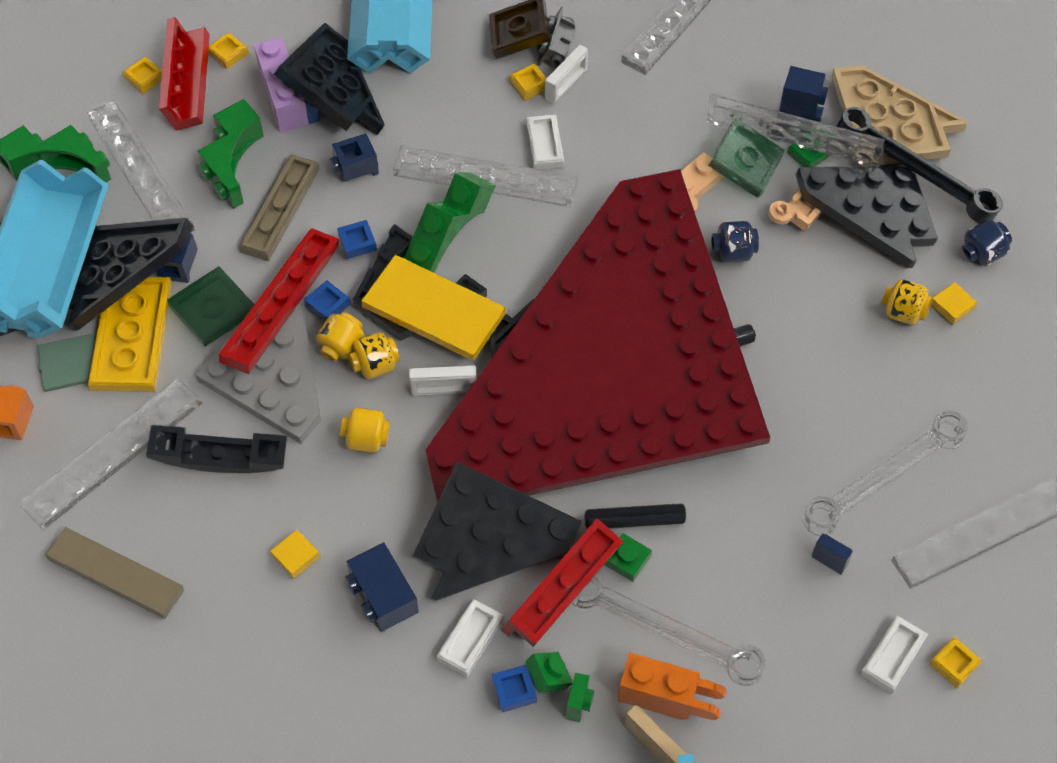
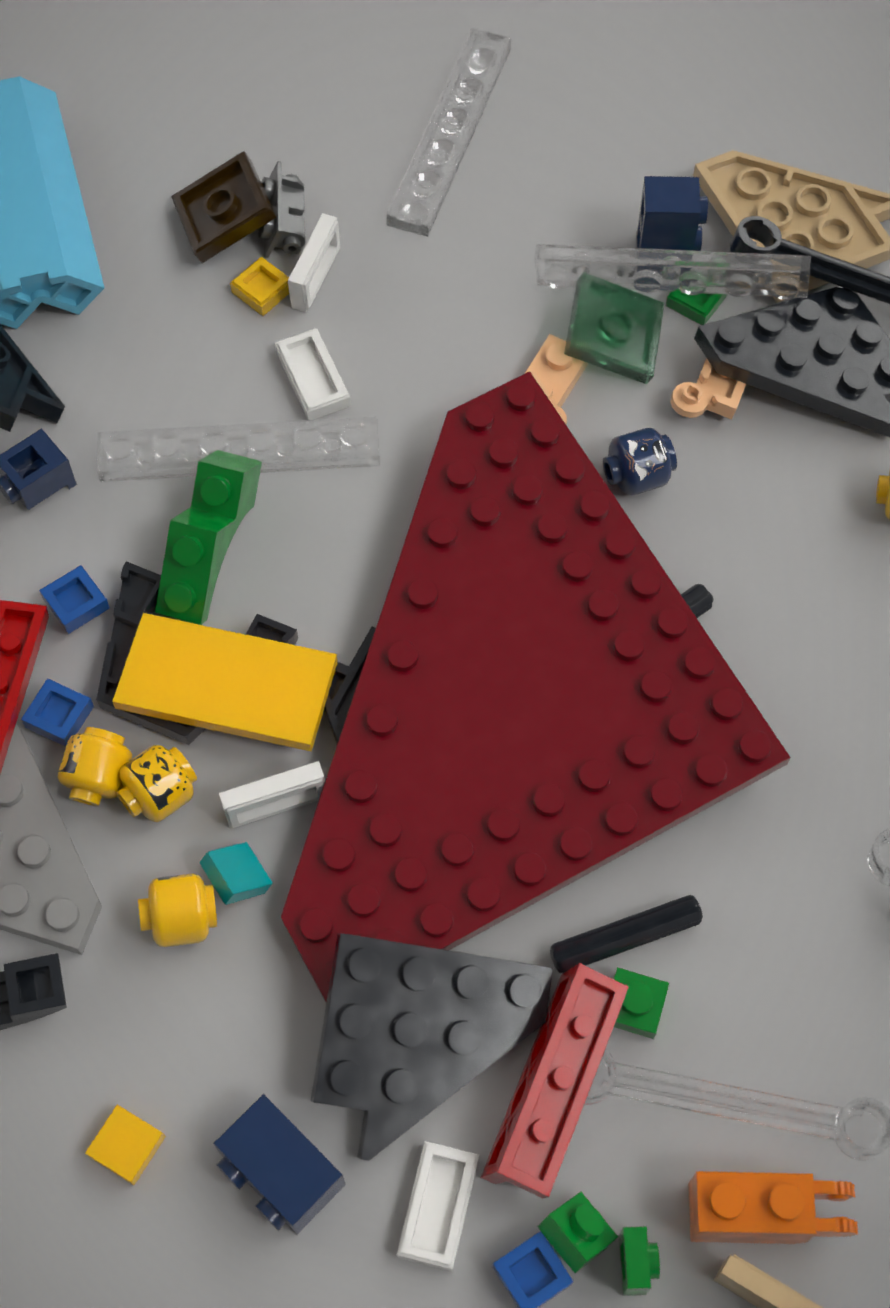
camera: 15 degrees left, 5 degrees up
none -> teal tile [199,842,273,905]

